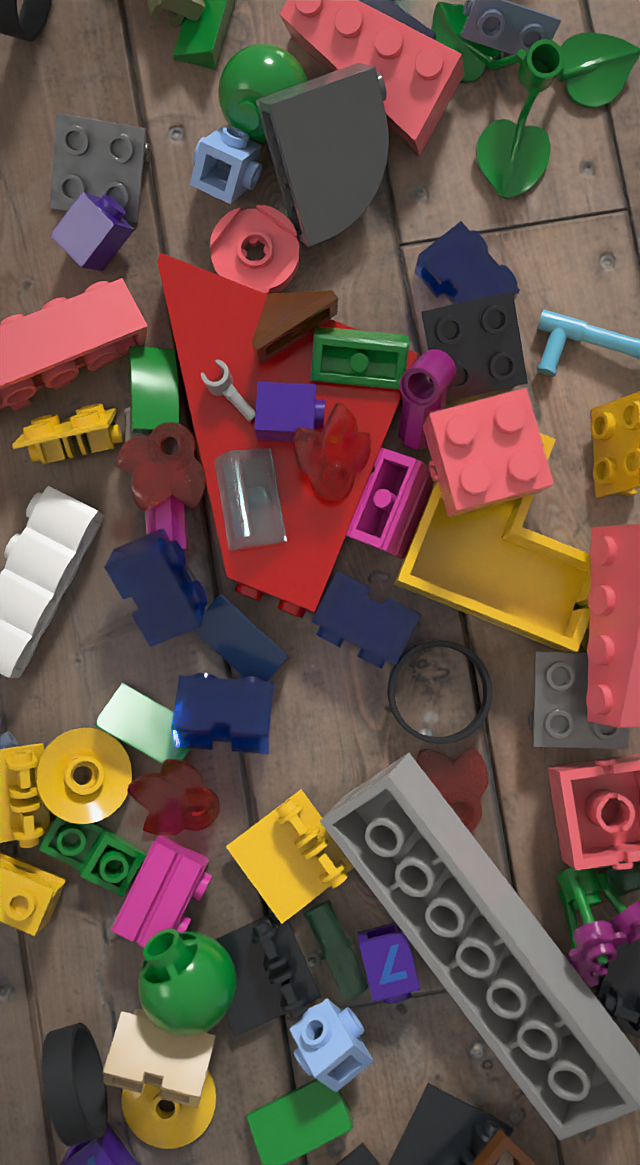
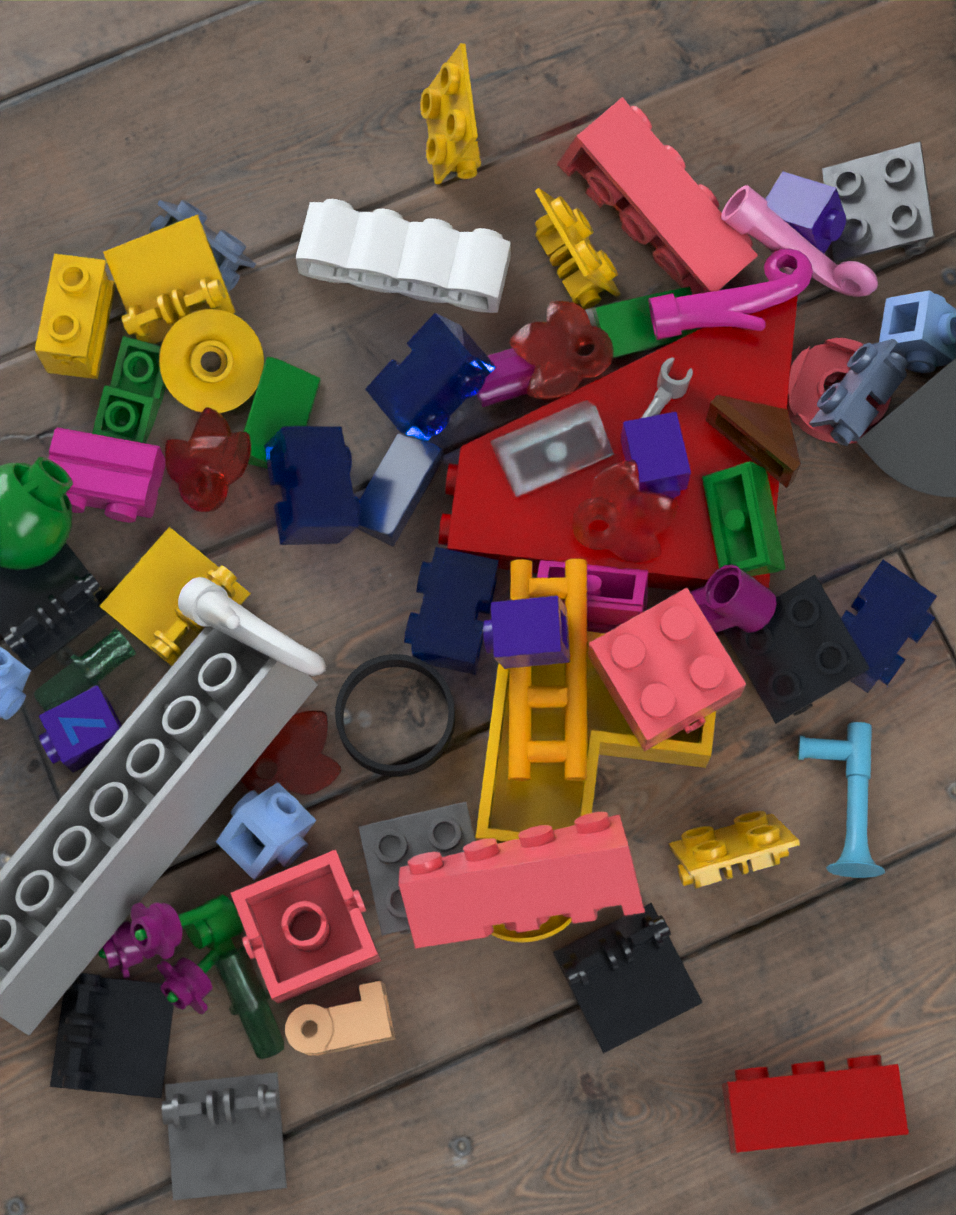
camera: 80 degrees right, 10 degrees down
none -> white plant [178,577,326,676]
none -> light blue brick [216,782,316,880]
none -> dark purple brick [483,596,570,669]
none -> light orange bar [508,559,587,781]
none -> dark pink plant [648,248,813,340]
none -> bright pink plant [721,185,878,297]
none -> sand blue hinge [809,339,908,446]

